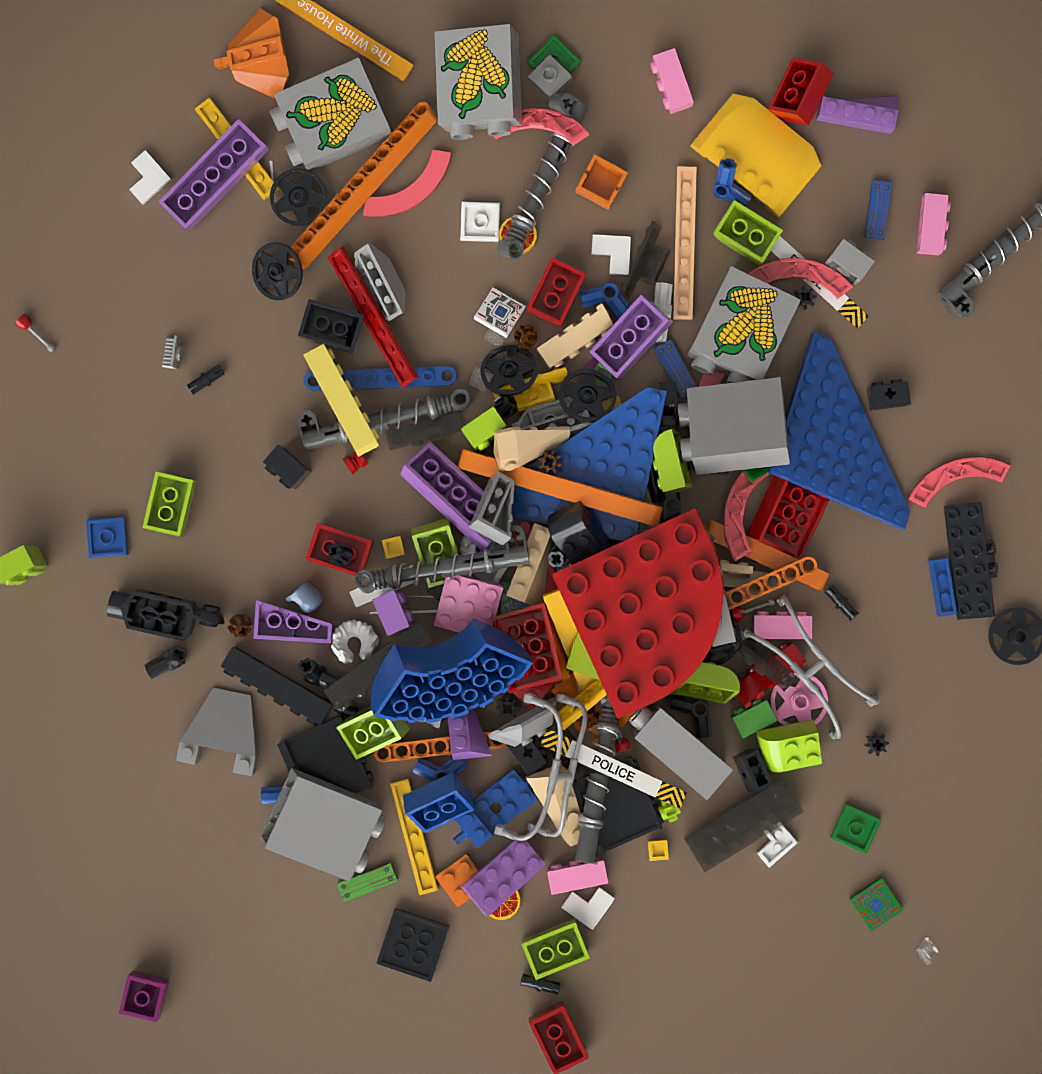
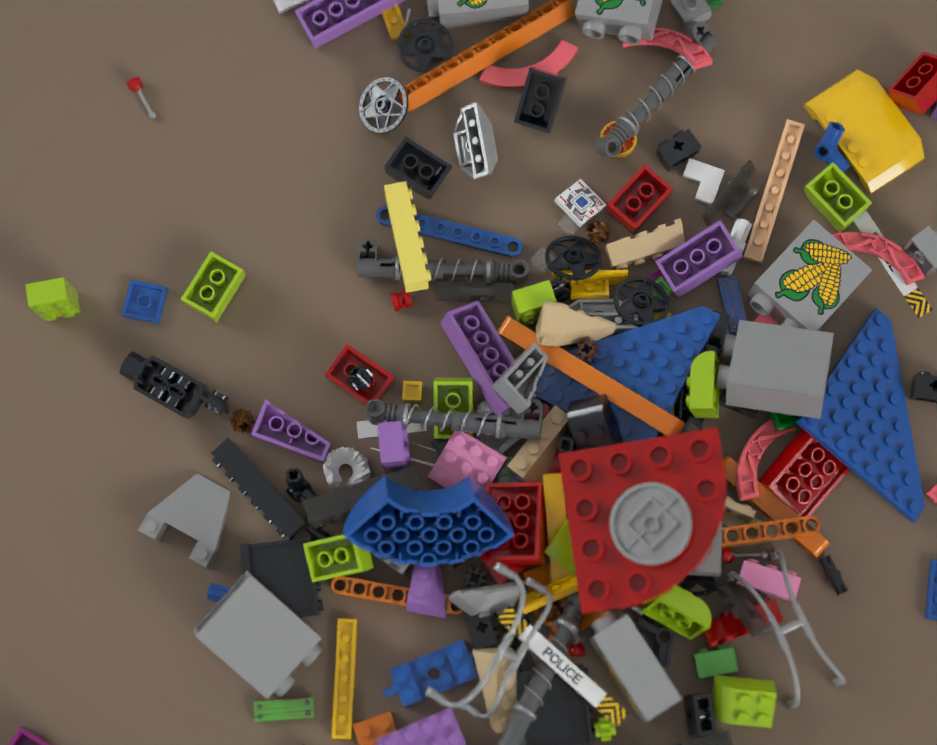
camera: 20 degrees right, 10 degrees down
black piece [144,646,188,679] -> none
light grey piece [162,335,183,369] -> none
black pin [187,364,225,395] -> none
black brick [263,445,311,489] -> none
sand blue helmet [285,579,323,614] -> none
red tile [328,247,419,388] -> none
blue brick [403,772,475,833] -> none
blue piece [413,757,469,782] -> none
white tile [460,202,500,242] -> none
orange piece [575,154,628,210] -> none
blue piece [580,283,630,319] -> none
bright pink brick [650,48,694,114] -> none
bright pink wheel [770,673,828,725] -> none
black gear [794,285,817,310] -> none
black gear [864,732,889,756] -> none
none -> black brick [514,67,567,133]
none -> light grey plate [610,482,692,565]
none -> black brick [656,129,701,172]

